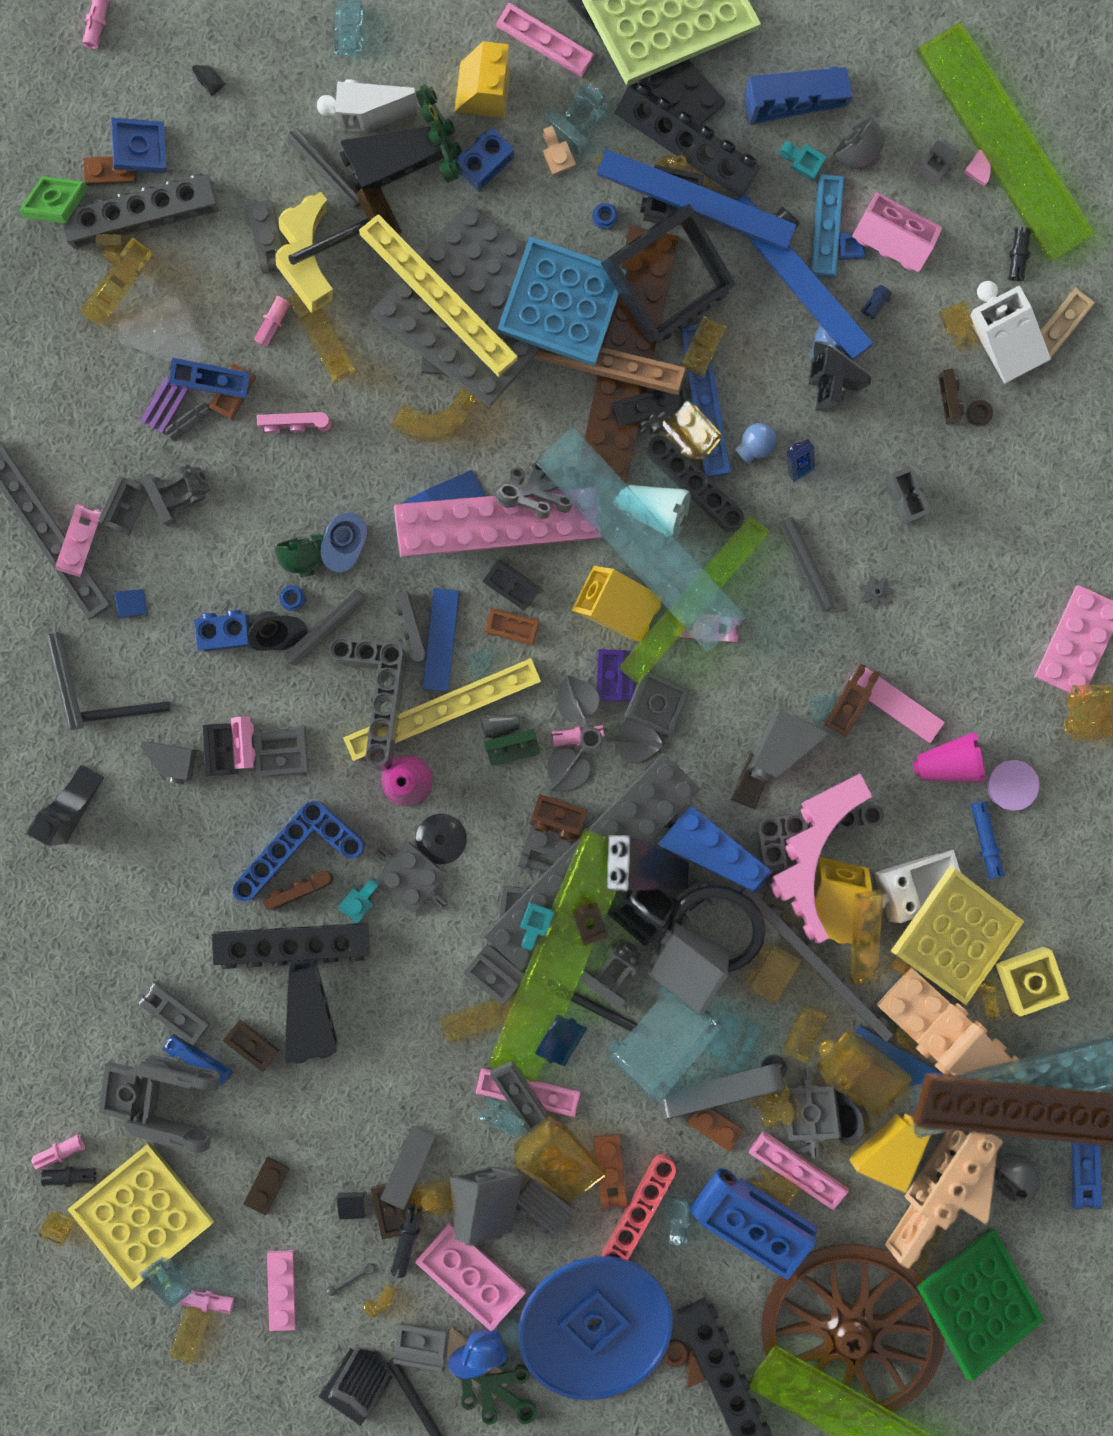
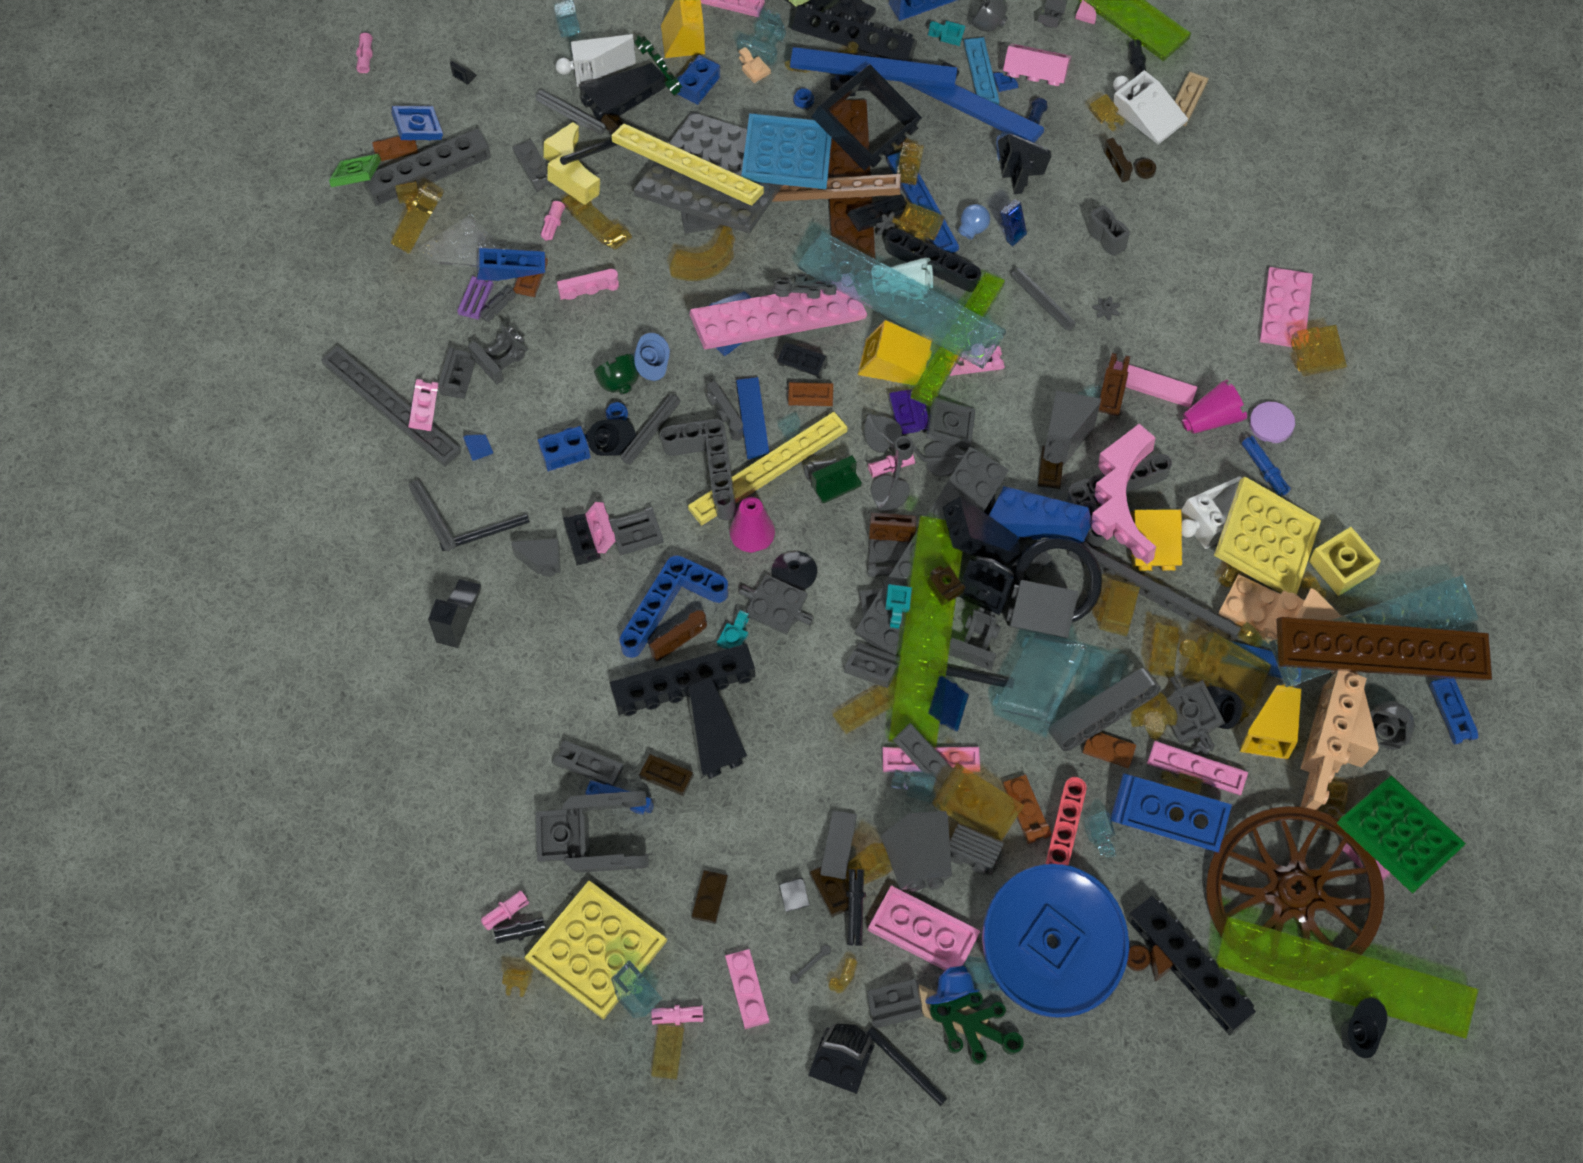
camera: 15 degrees left, 25 degrees down
clear yellow tile [850,889,884,984] -> none

